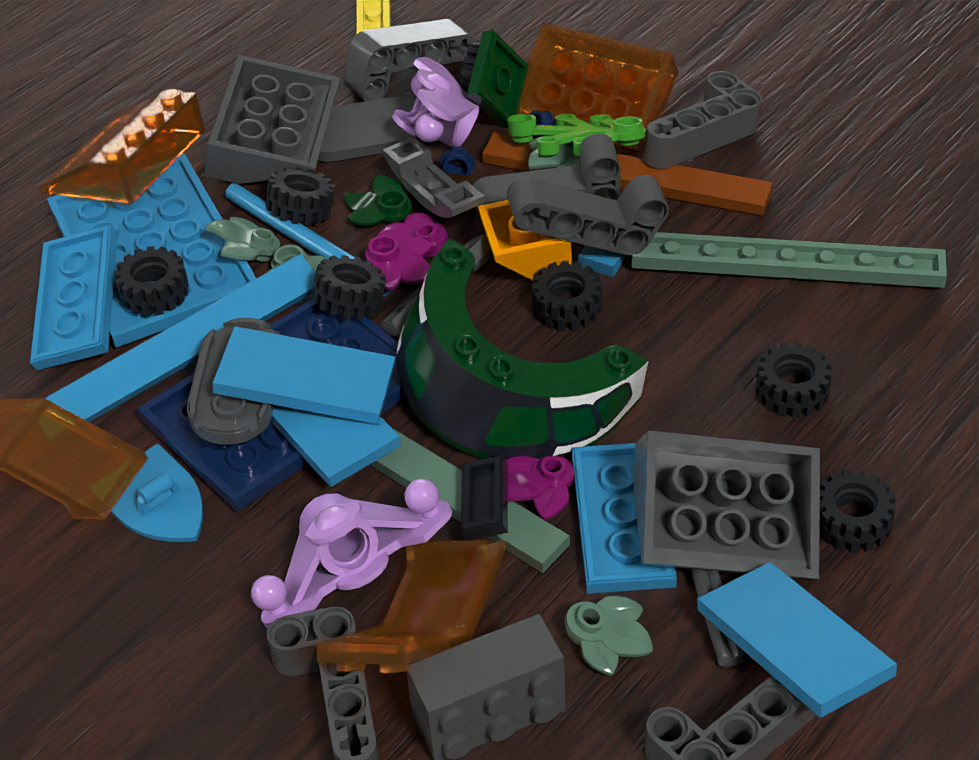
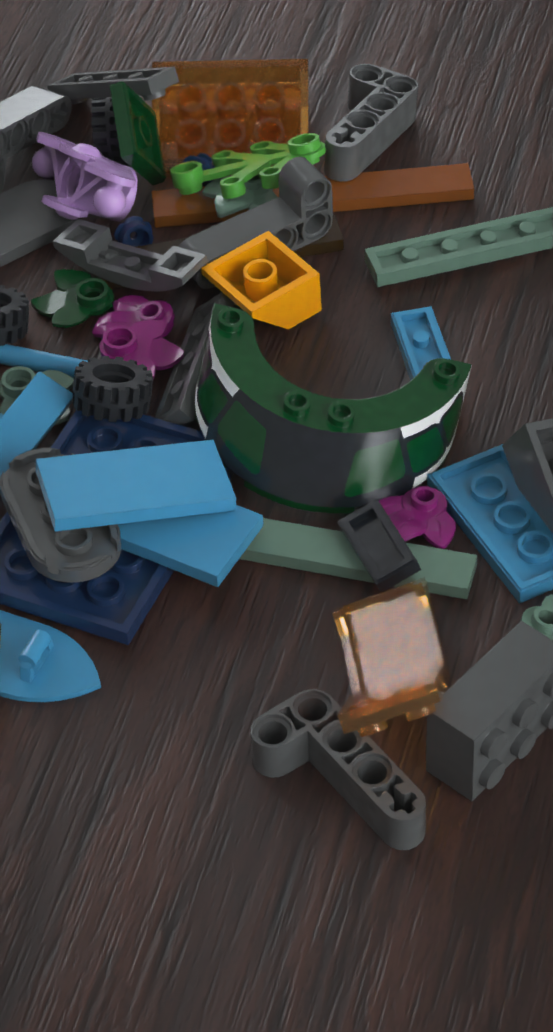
camera: 25 degrees left, 0 degrees up
lavender piece [251,478,452,628] -> none
dark grey beam [507,175,669,255] -> none
black tyre [532,261,602,332] -> none
dark azure tile [578,245,627,277] -> none
none -> dark grey plate [47,67,179,104]
none -> dark azure tile [391,306,451,380]

